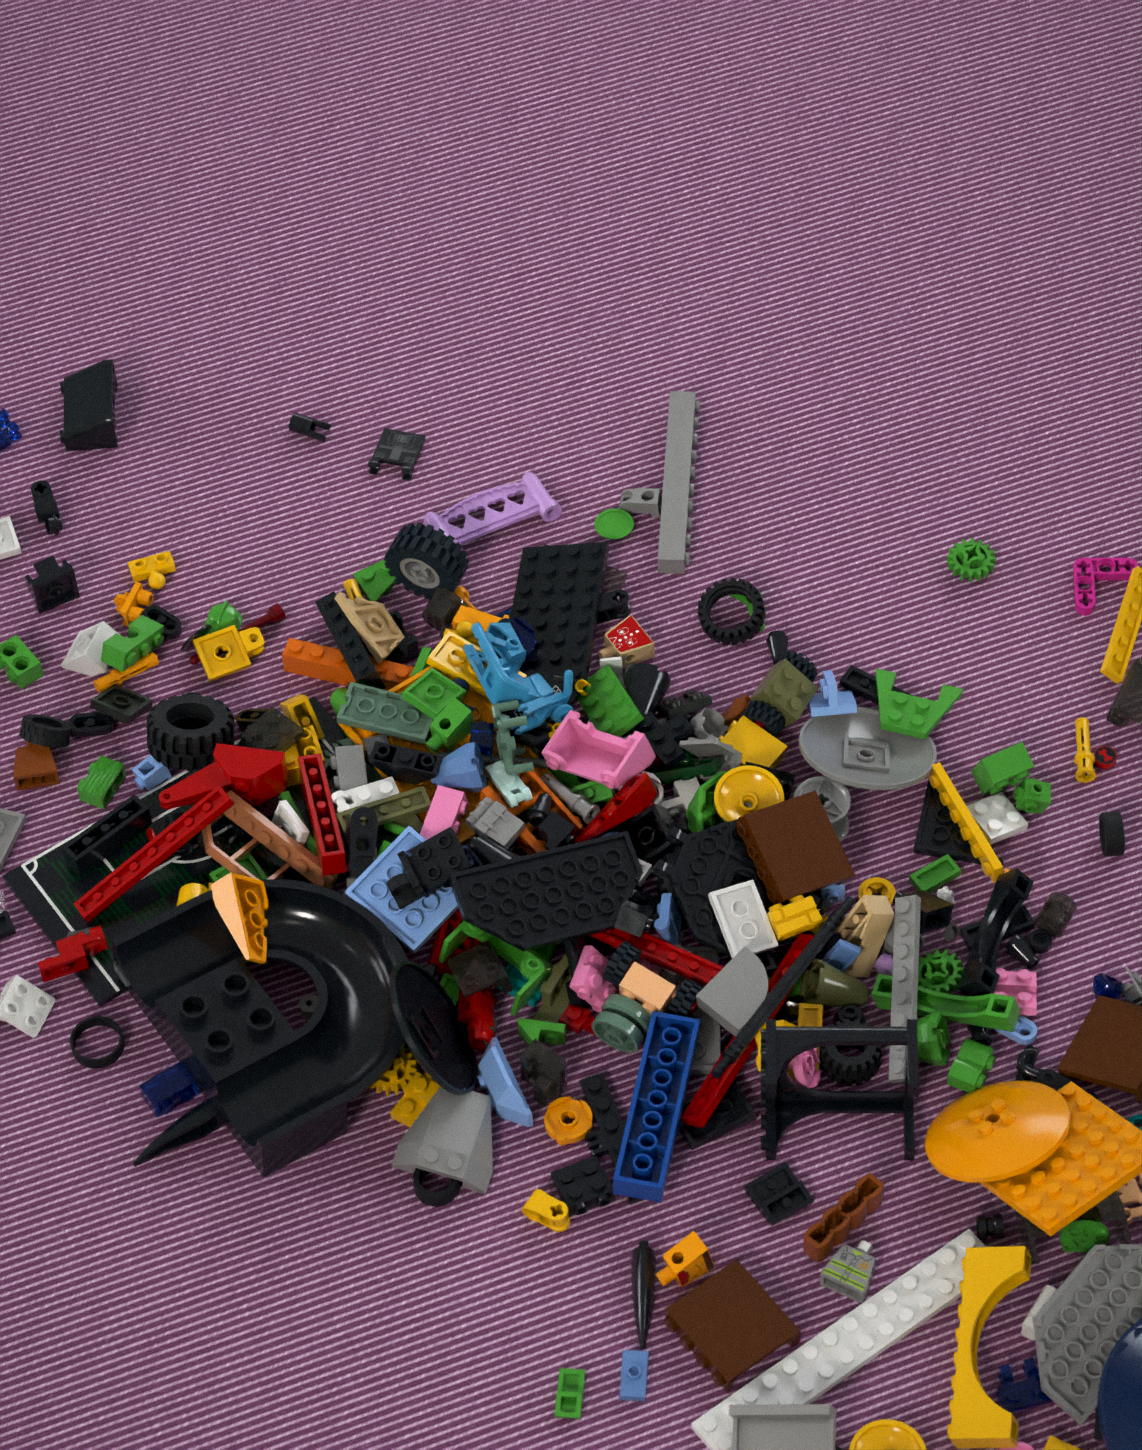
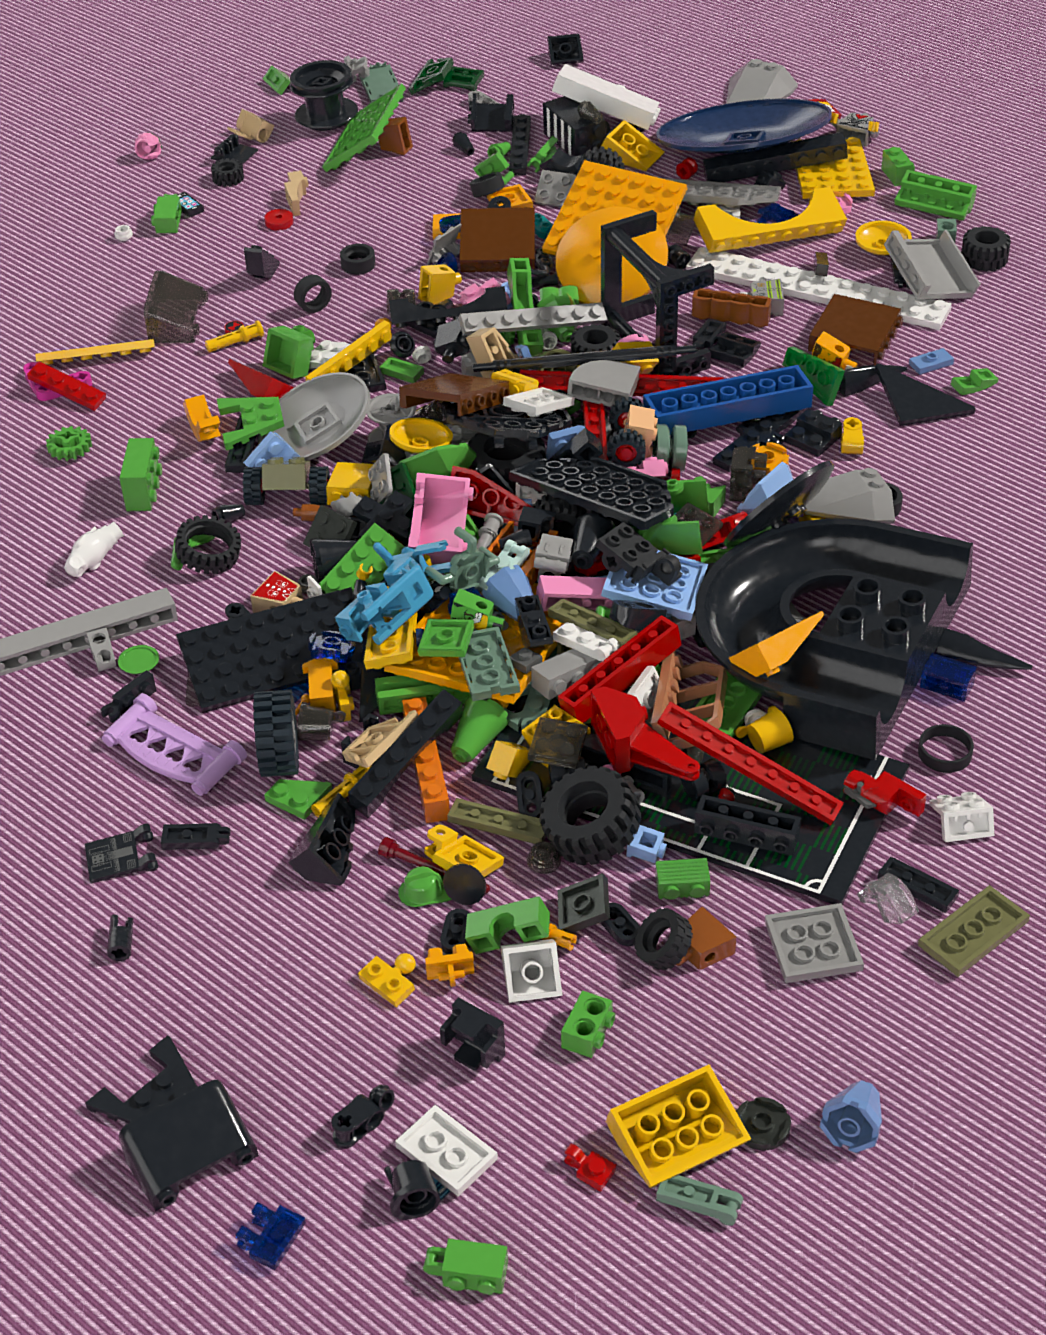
camera: 120 degrees left, 10 degrees down
none -> red plate [27,361,106,411]
none -> white animal [64,522,124,577]
none -> black wing [85,1035,198,1123]
none -> black plate [100,670,157,723]
none -> bright green brick [120,438,162,511]
none -> black hinge [161,823,231,850]
none -> light orange arch [183,394,221,442]
none -> red wedge [228,359,294,399]
none -> black wedge [288,792,356,886]
none -> black cone [390,331,415,358]
none -> yellow torso [418,265,462,305]
none -> olive plate [447,798,546,846]
none -> black plate [692,318,726,351]
none -> green wing [782,347,845,406]
none -> black piece [813,251,829,277]
none -> black tile [875,363,976,426]

